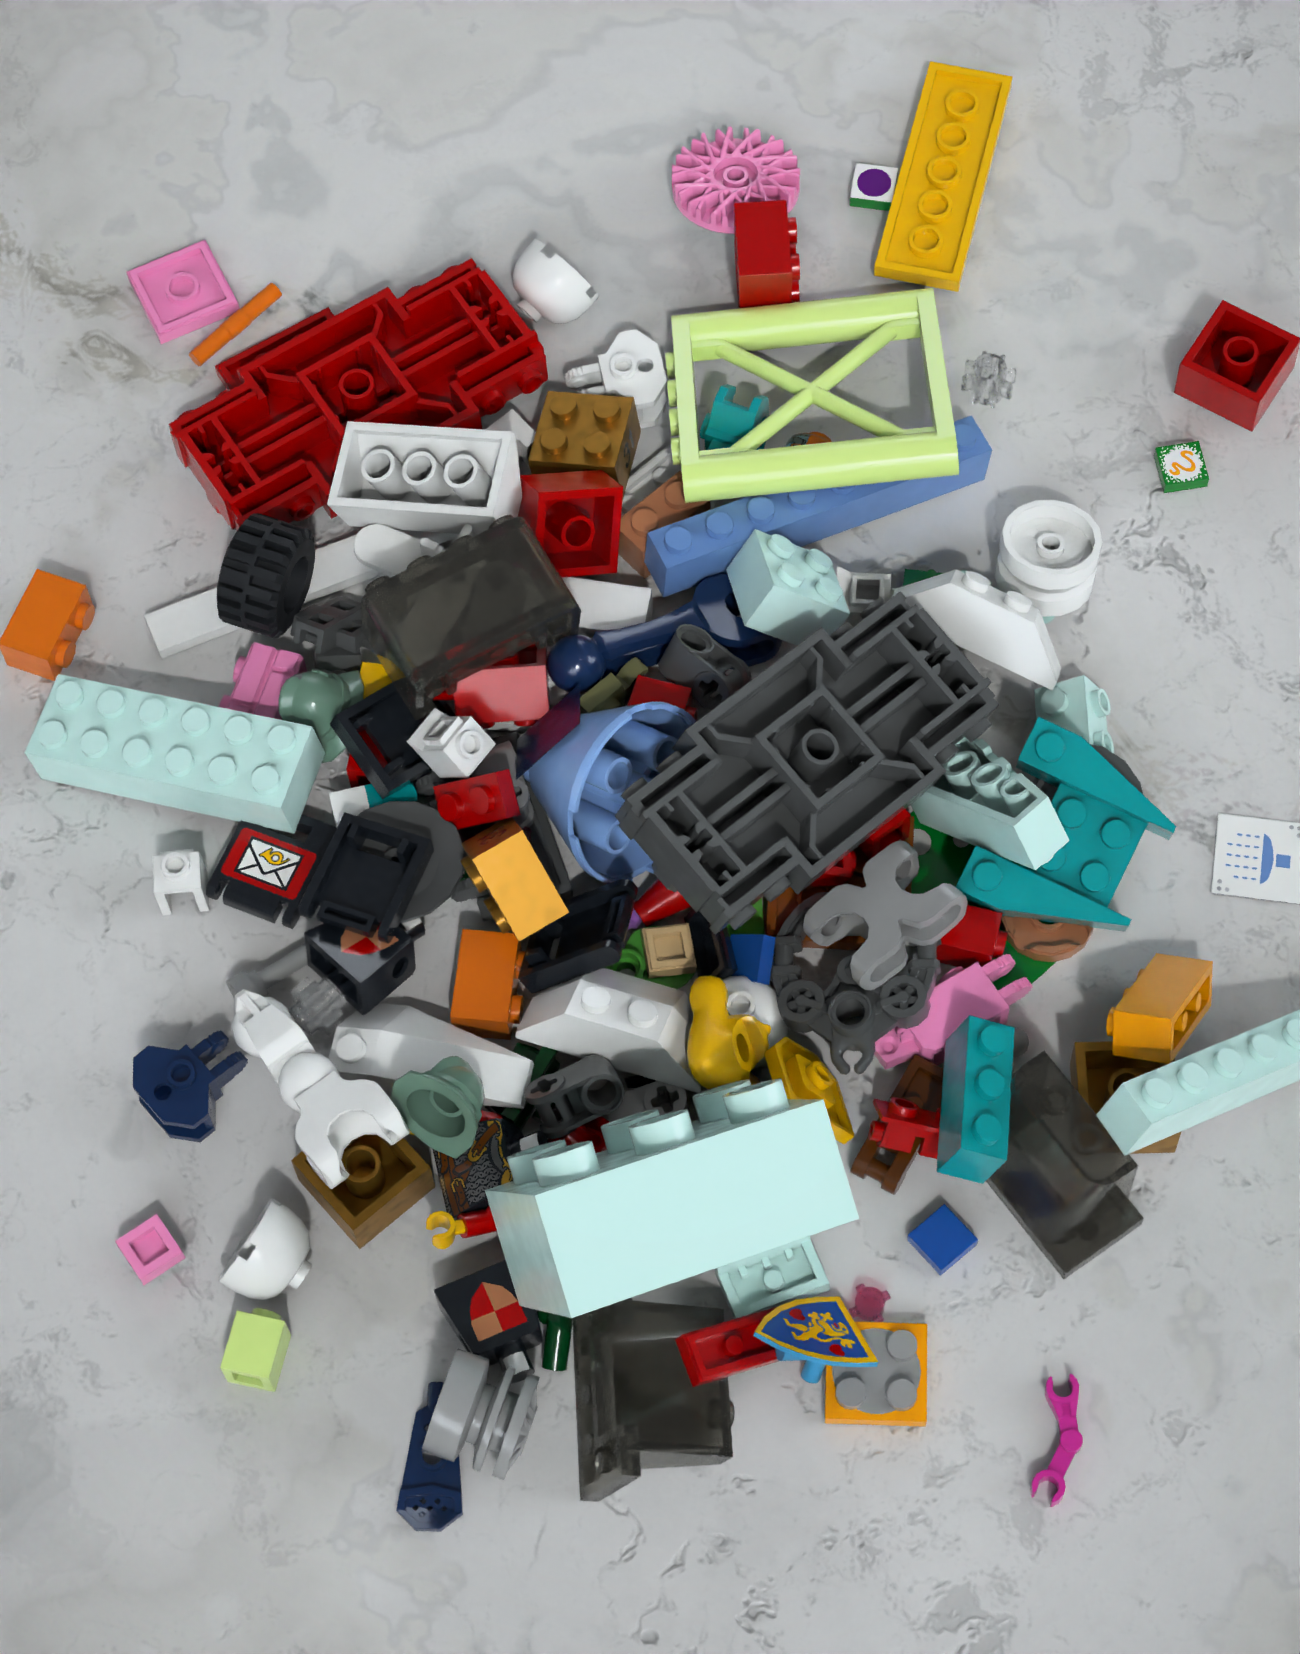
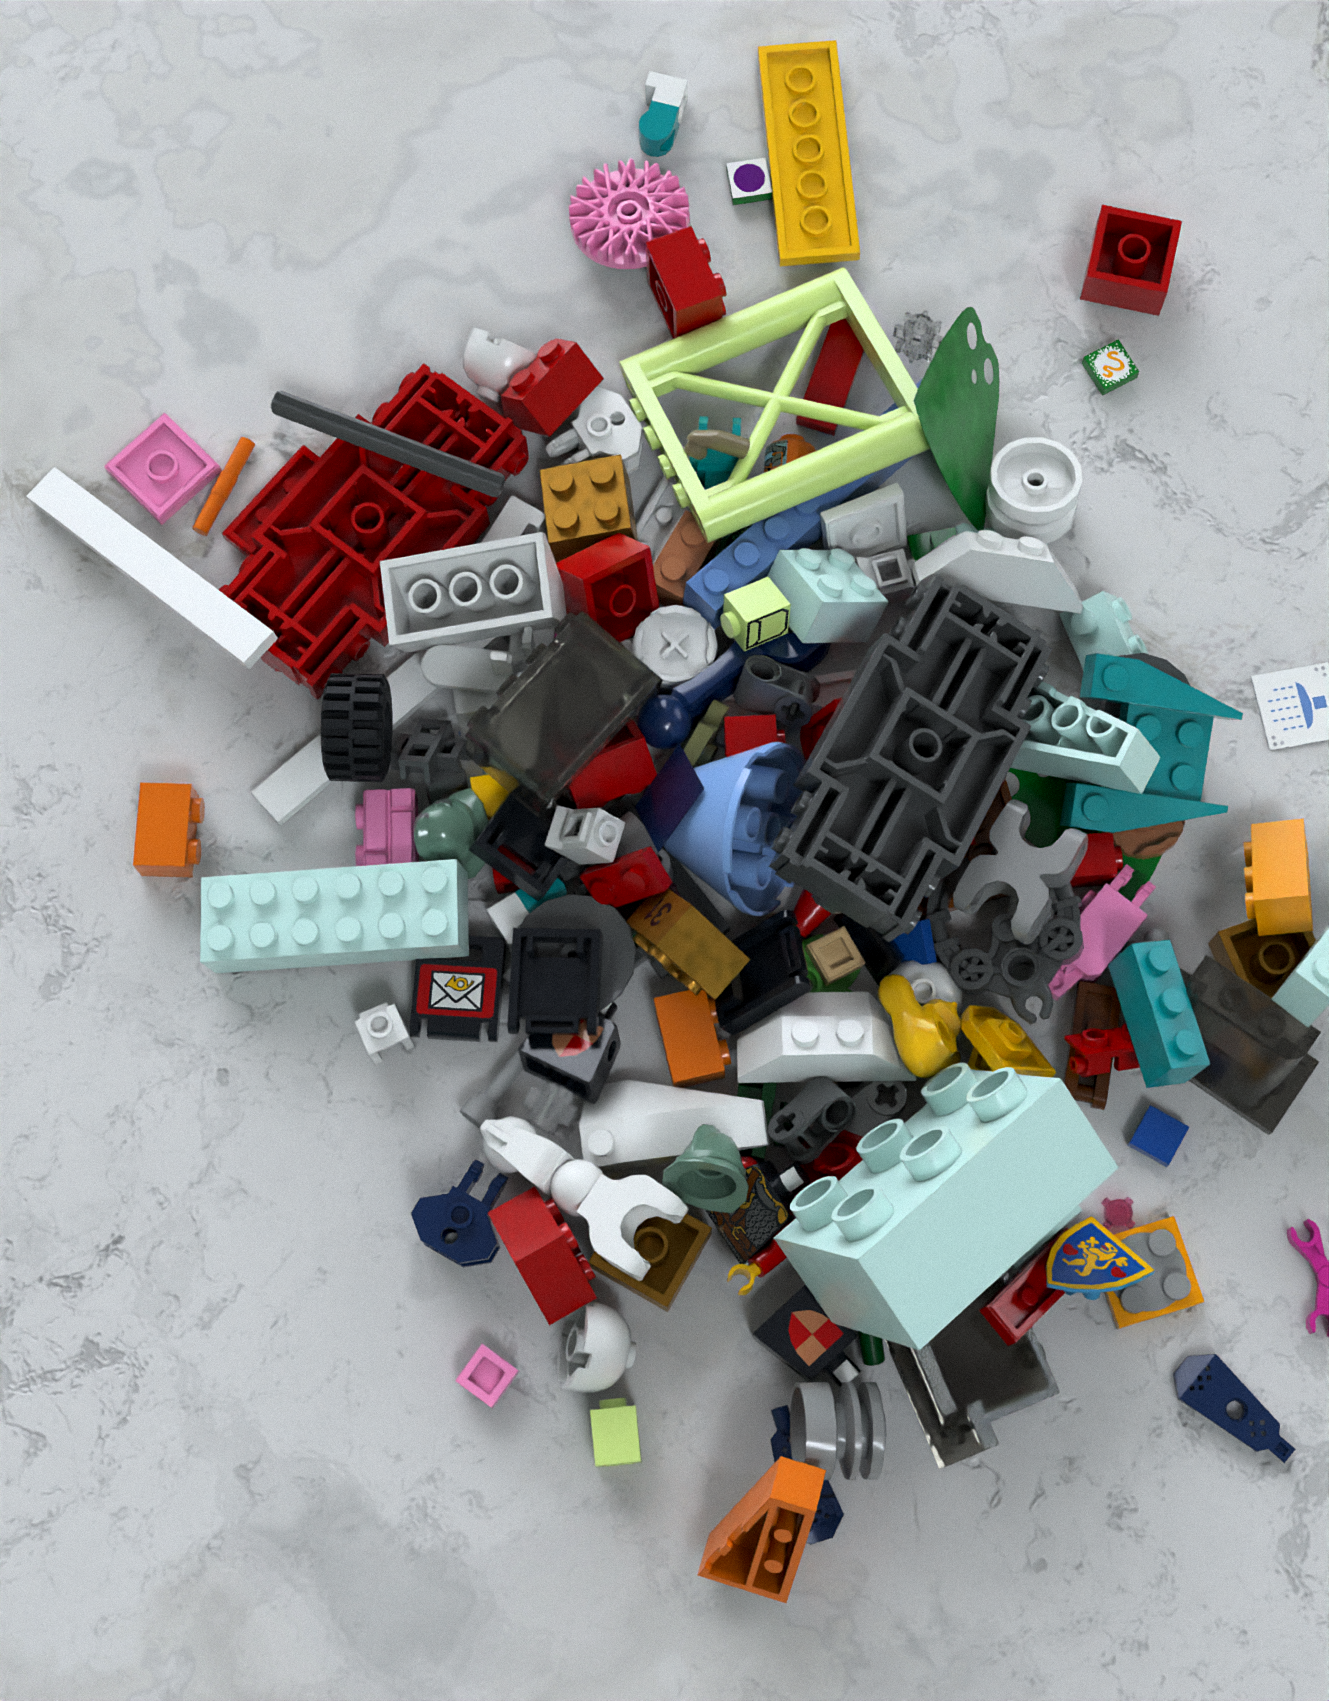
camera: 20 degrees left, 10 degrees up
none -> white tile [26,467,278,669]
none -> dark grey axle [270,390,505,497]
none -> red brick [488,1186,597,1326]
none -> red slope [501,338,604,437]
none -> white tile [632,605,718,690]
none -> leg [639,71,688,157]
none -> dark tan arm [684,430,750,460]
none -> orange wedge [697,1456,826,1603]
none -> yellowish green brick [720,577,791,651]
none -> red tile [796,318,865,436]
none -> white tile [820,482,907,562]
none -> green piece [913,307,1000,532]
none -> dark blue piece [1173,1354,1296,1463]

